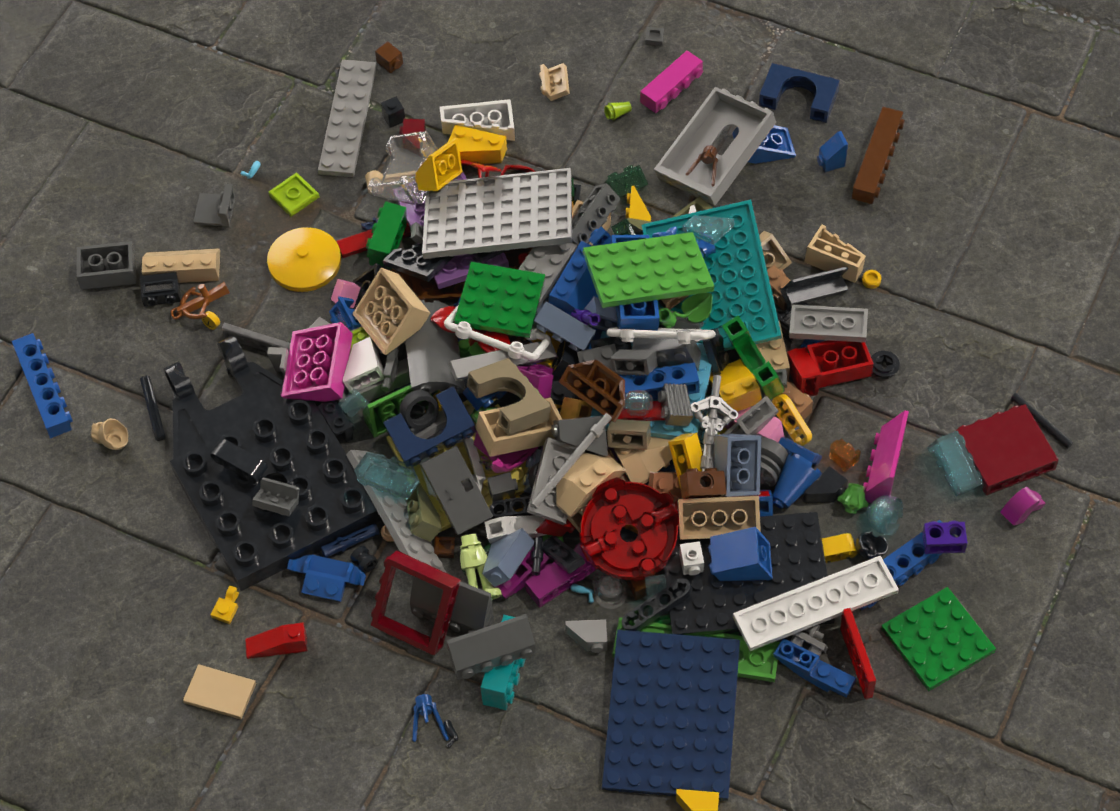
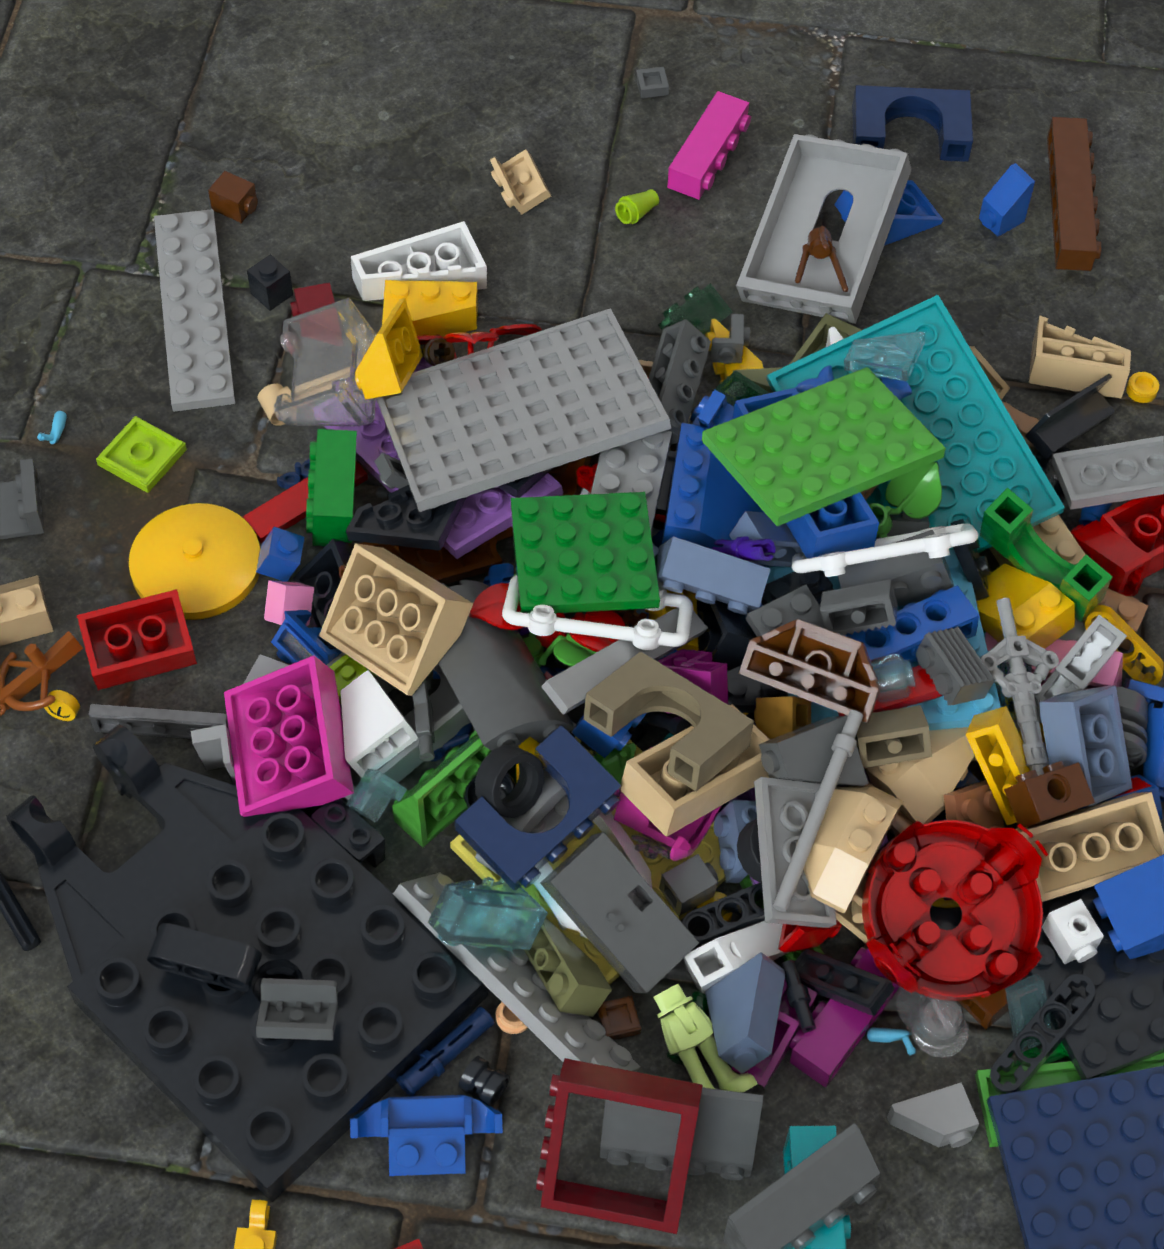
camera: 20 degrees left, 0 degrees up
none -> red brick [77,589,197,690]
none -> blue brick [256,527,305,581]
none -> dark brown bush [423,338,455,366]
none -> dark grey bracket [711,314,750,364]

